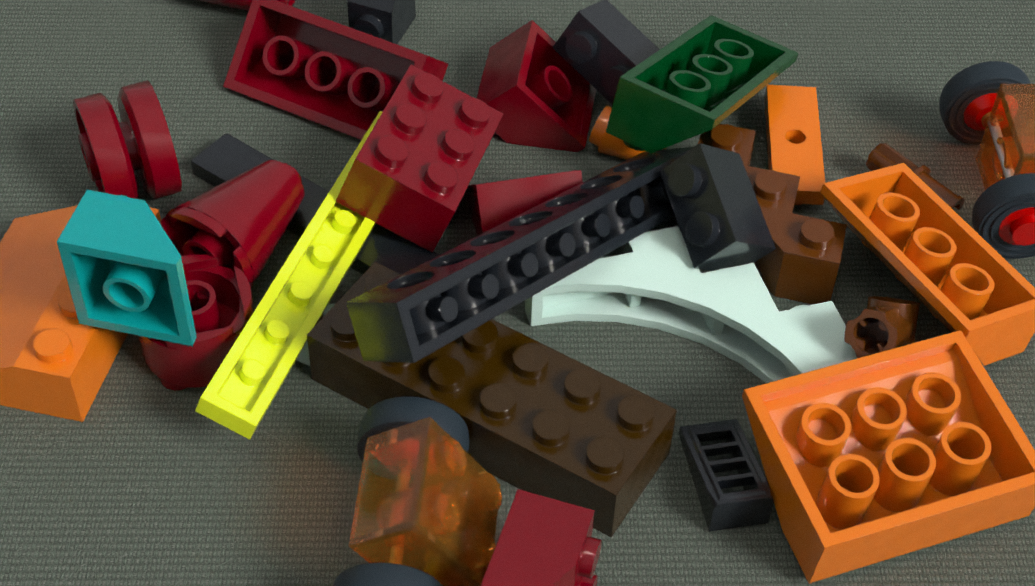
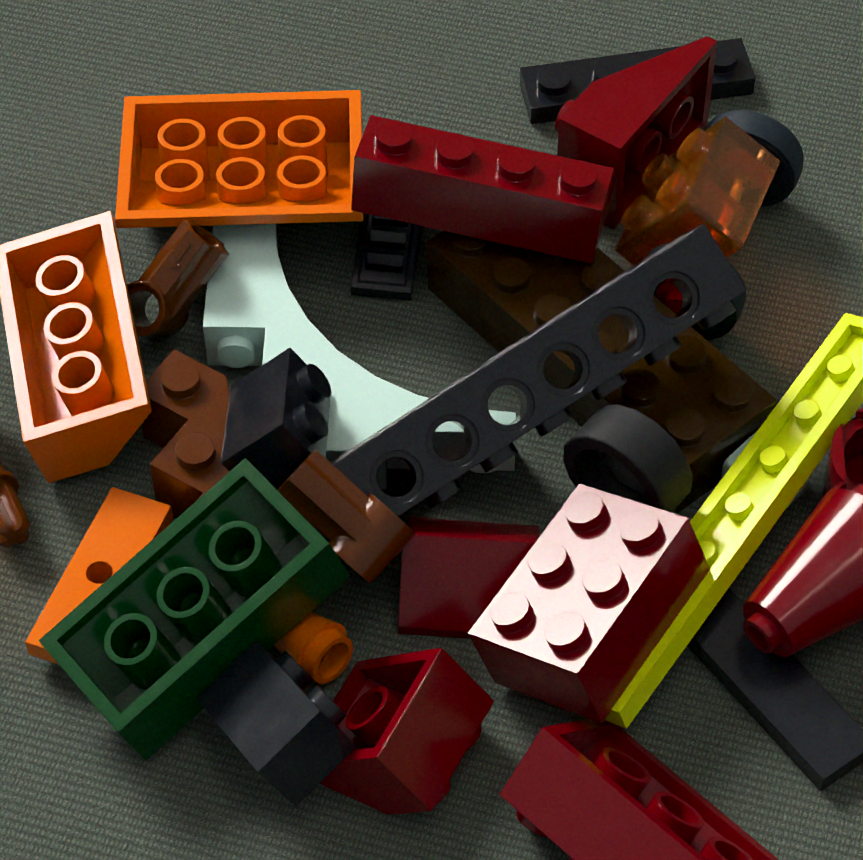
camera: 160 degrees left, 5 degrees up
none -> reddish brown piece [277,449,416,584]
none -> dark red slope [351,115,618,264]
none -> black tyre [563,404,693,512]

